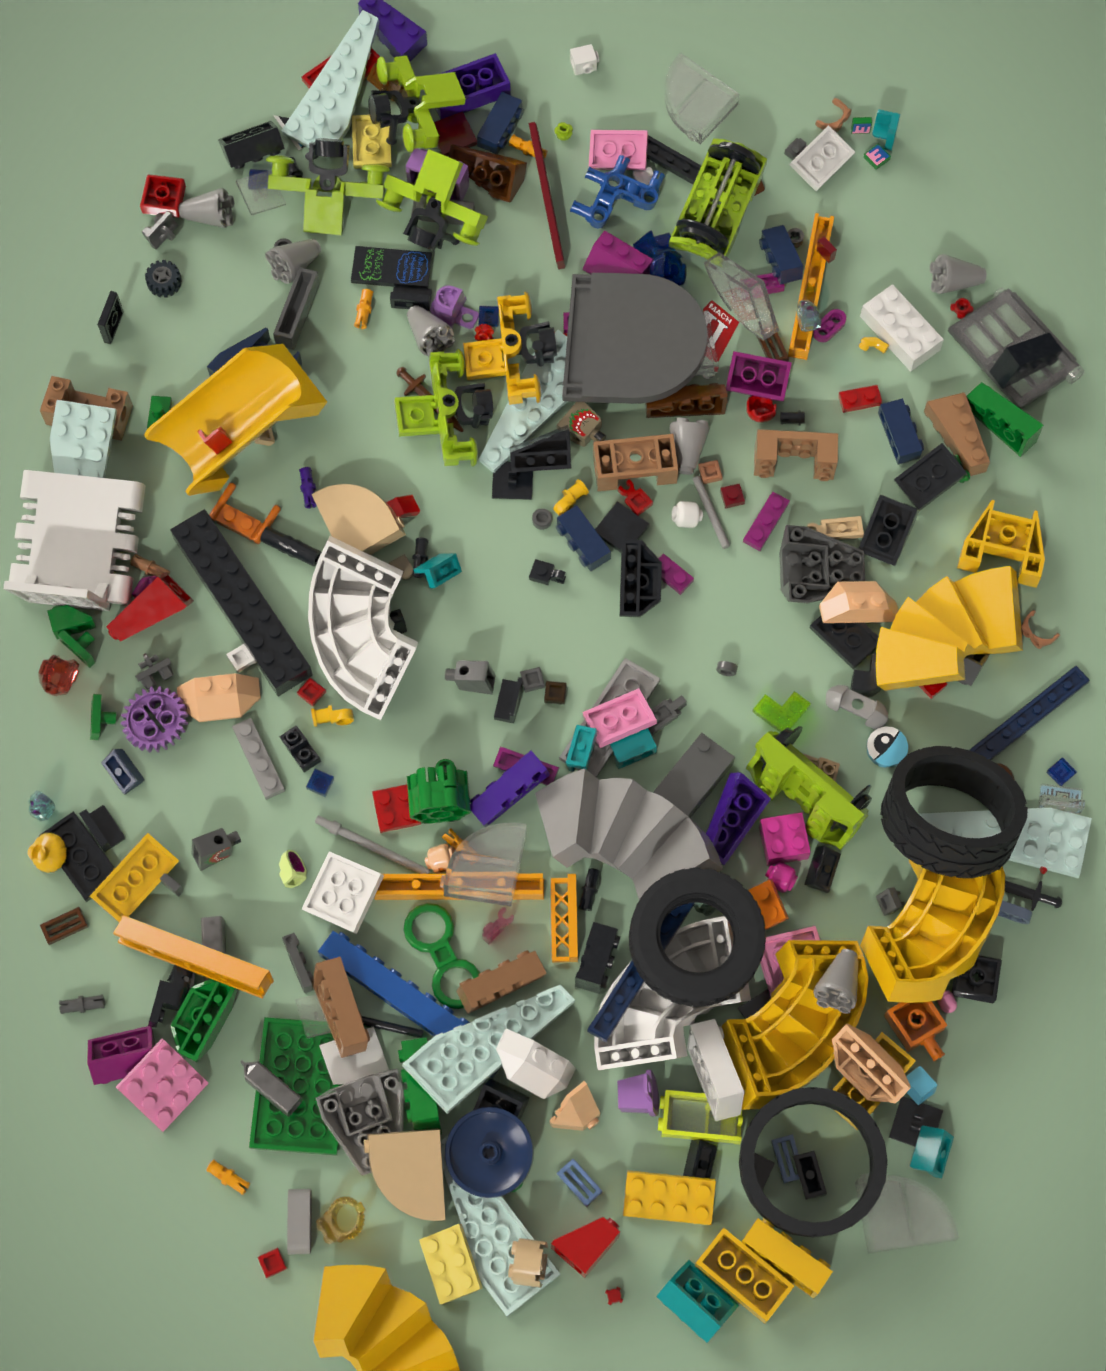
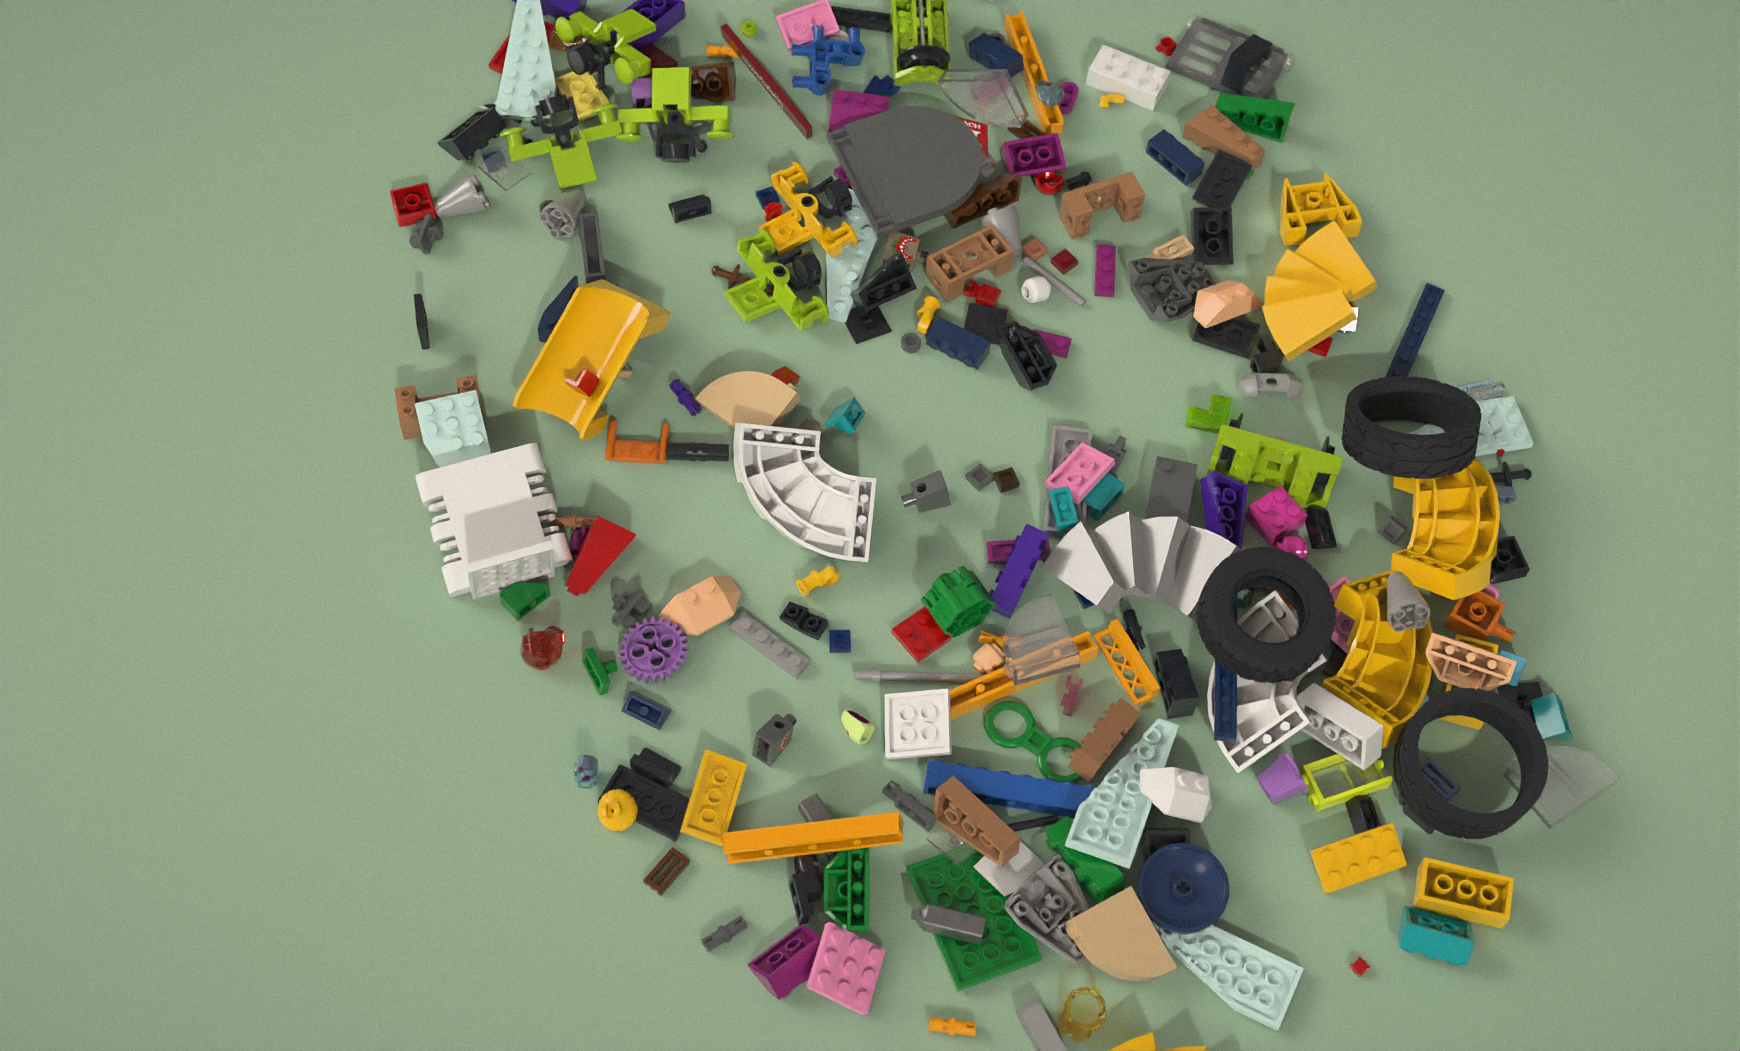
camera: 30 degrees left, 10 degrees down
green tile [58,630,95,668] -> none
black wheel [145,260,182,298] -> none
green tile [147,396,172,429] -> none
dark grey tile [160,873,183,897] -> none
black brick [170,509,313,697] -> none
white plate [226,644,256,673] -> none
red tile [297,678,326,707] -> none
black tile [351,246,432,288] -> none
light orange pin [354,289,374,329] -> none
light grey cone [407,306,455,357] -> none
black axle [412,537,429,578] -> none
light yellow plate [419,1224,483,1305] -> none
medium lavender container [430,285,479,329] -> none
dark blue brick [477,92,524,154] -> none
black panel [494,677,523,724] -> none
tan brick [508,1238,548,1288] -> none
black plate [529,559,566,585] -> none
light nougat wedge [550,1081,600,1131] -> none
red slope [551,1217,620,1278] -> none
medium blue tile [557,1159,603,1207] -> none
clear blue cylinder [650,251,687,286] -> none
dark grey tile [716,661,738,676] -> none
yellow brick [742,1218,833,1299] -> none
black slope [793,1151,827,1200] -> none
dark red tile [816,236,837,263] -> none
red plate [838,385,882,413] -> none
tile [866,726,908,768] -> none
light grey cone [930,254,986,294] -> none
nougat cap [1021,610,1060,649] -> none
clear blue tile [1046,757,1077,787] -> none

